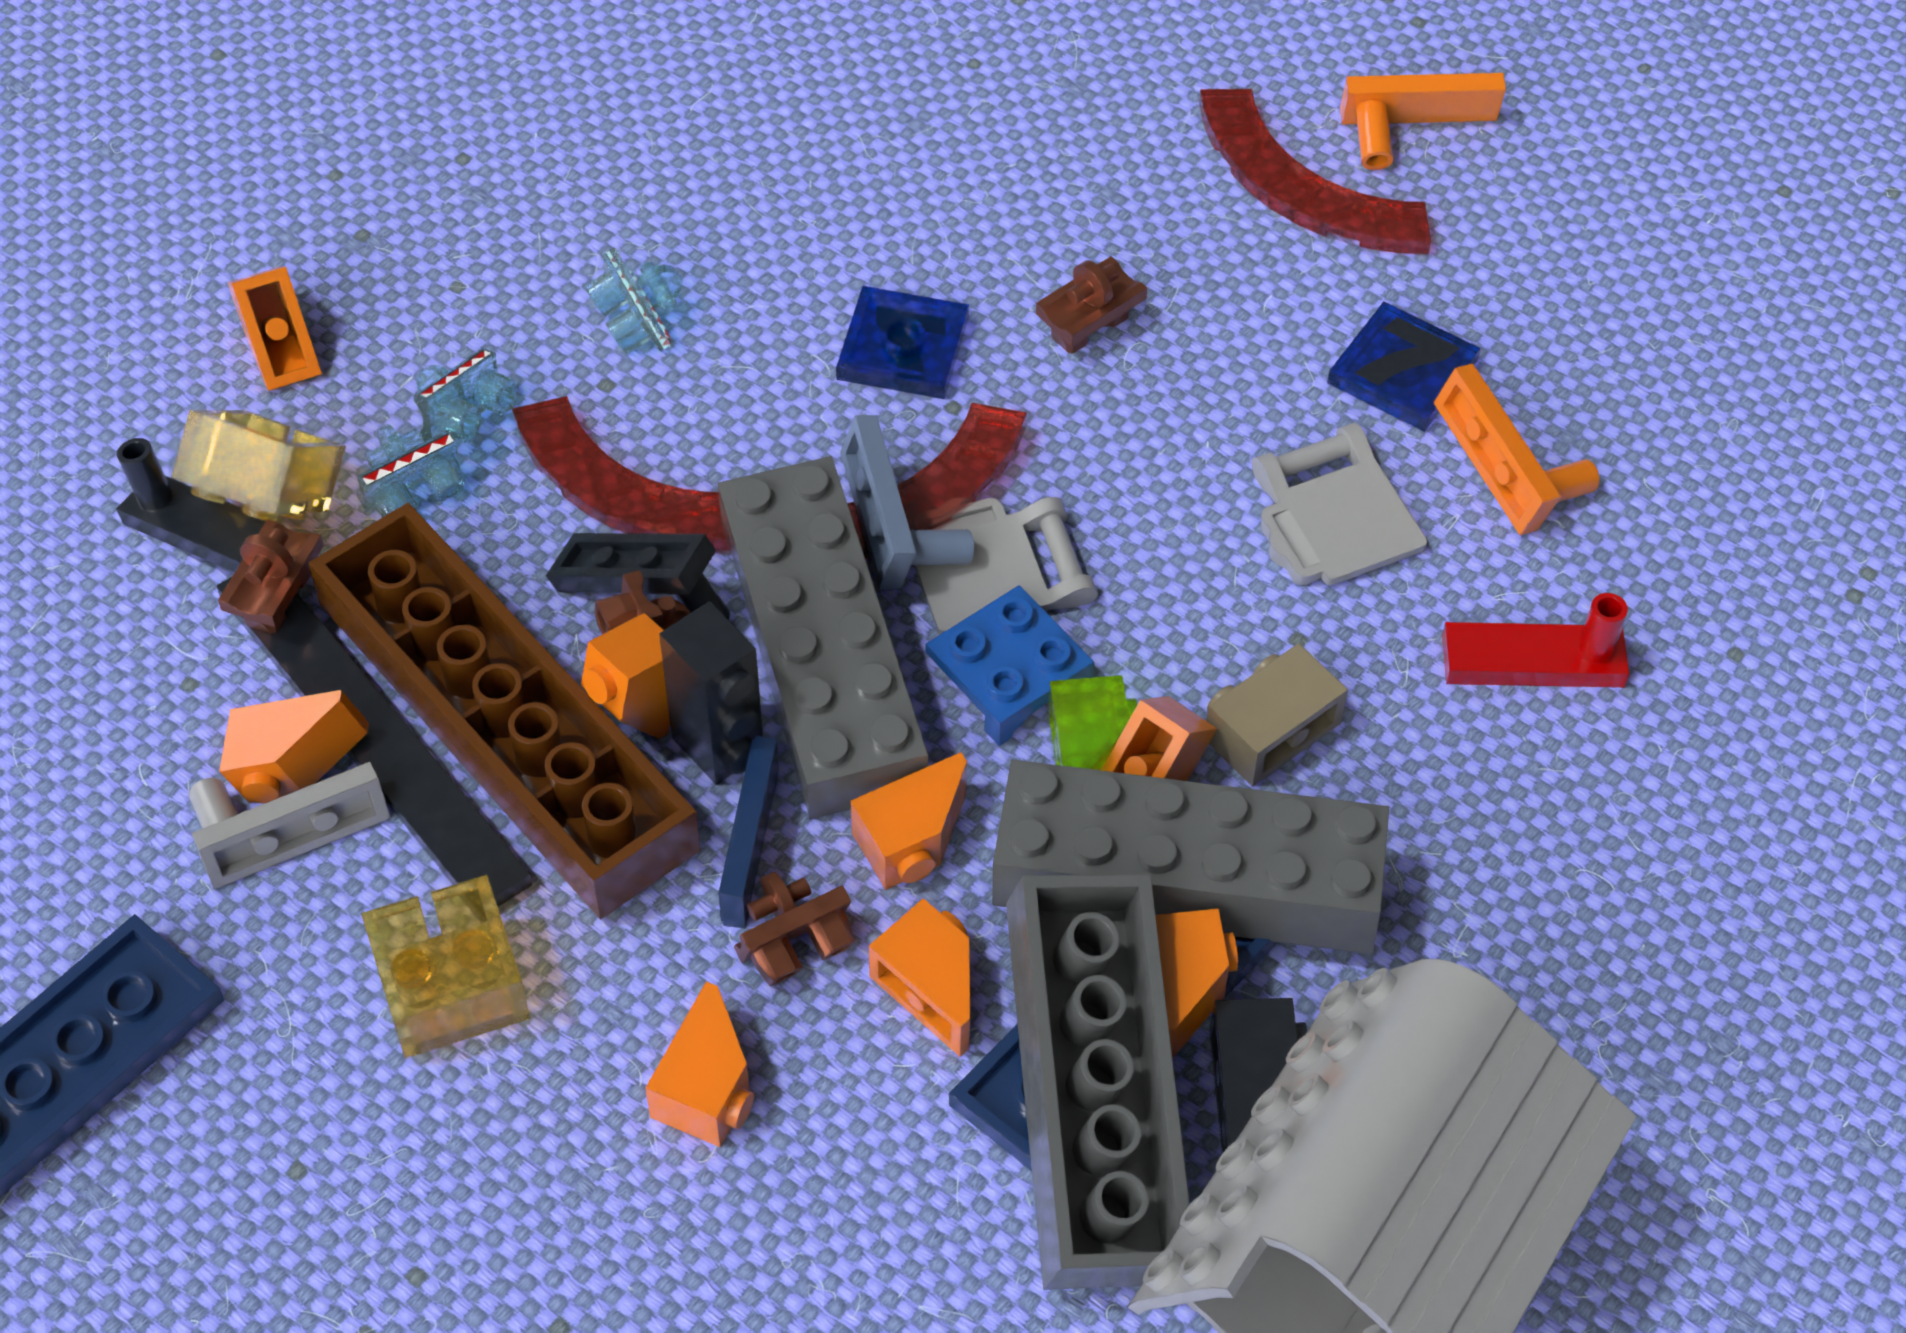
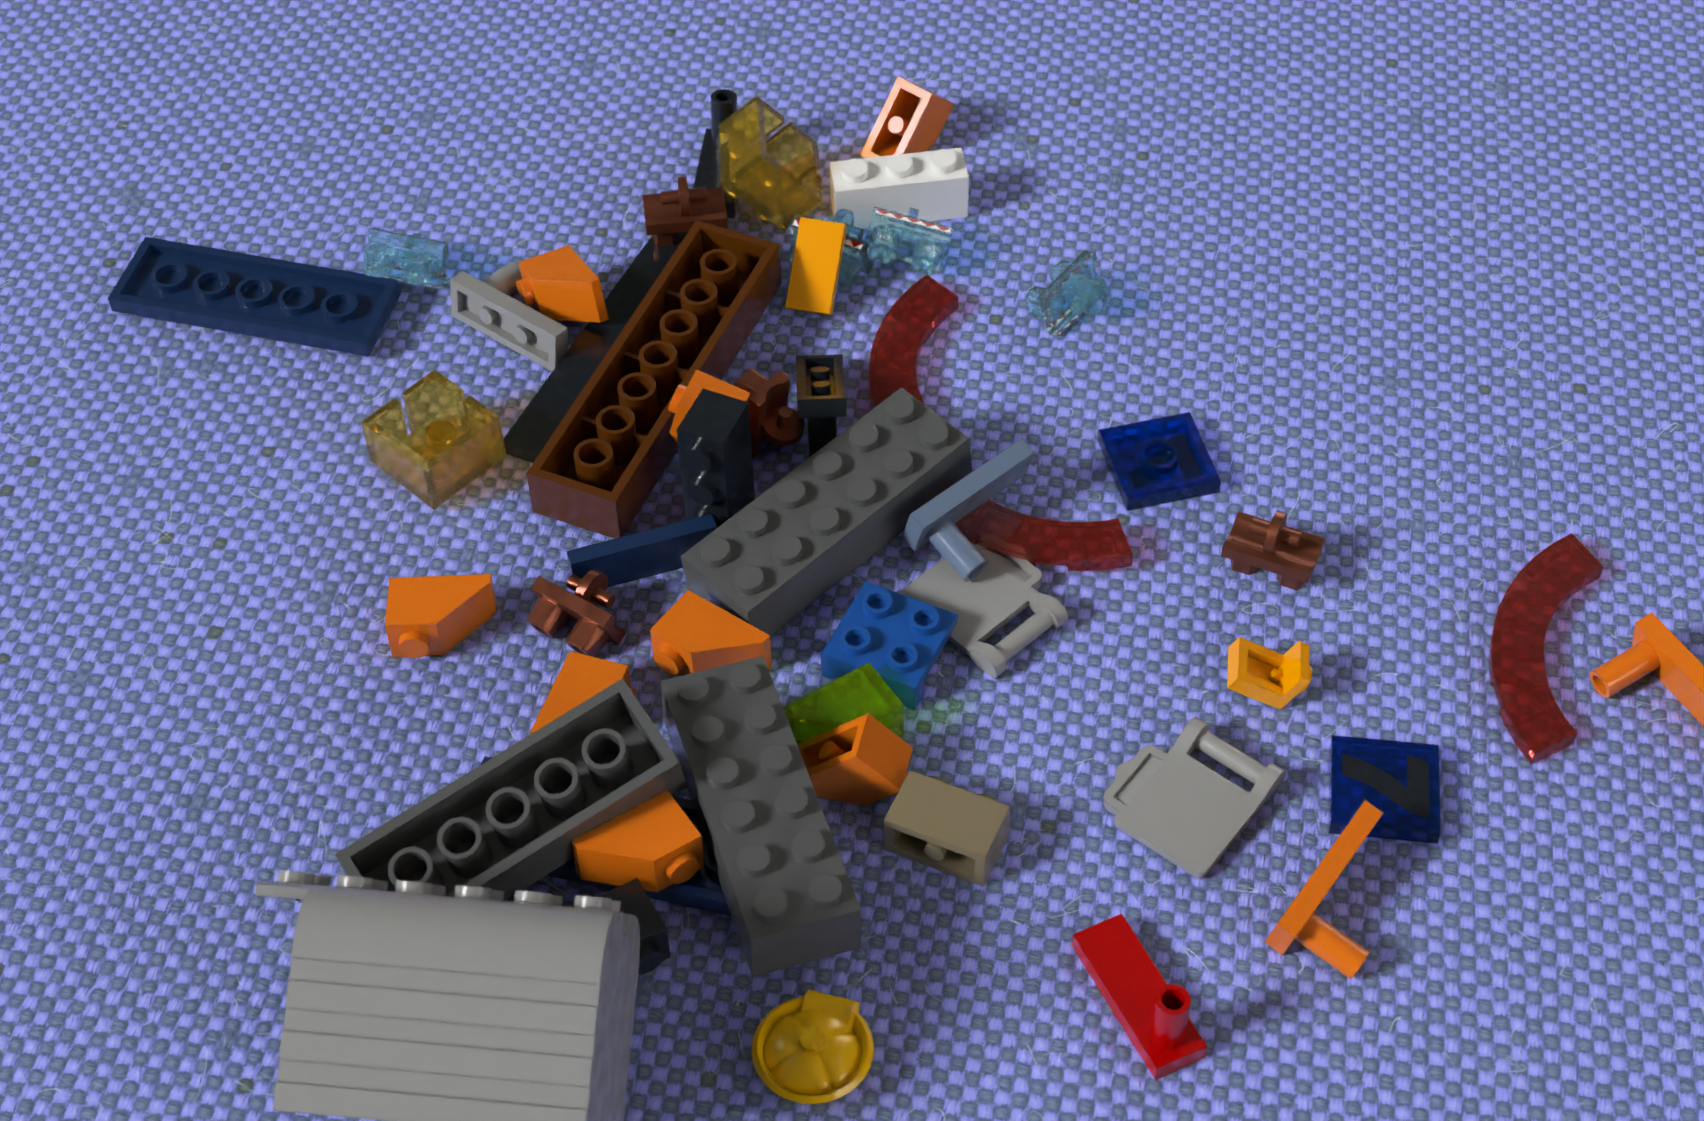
camera: 65 degrees right, 5 degrees down
none -> clear light blue hips [363,228,449,289]
none -> yellow piece [751,990,874,1104]
none -> light orange tile [785,217,847,316]
none -> white brick [829,148,969,230]
none -> light orange bracket [1227,637,1313,710]

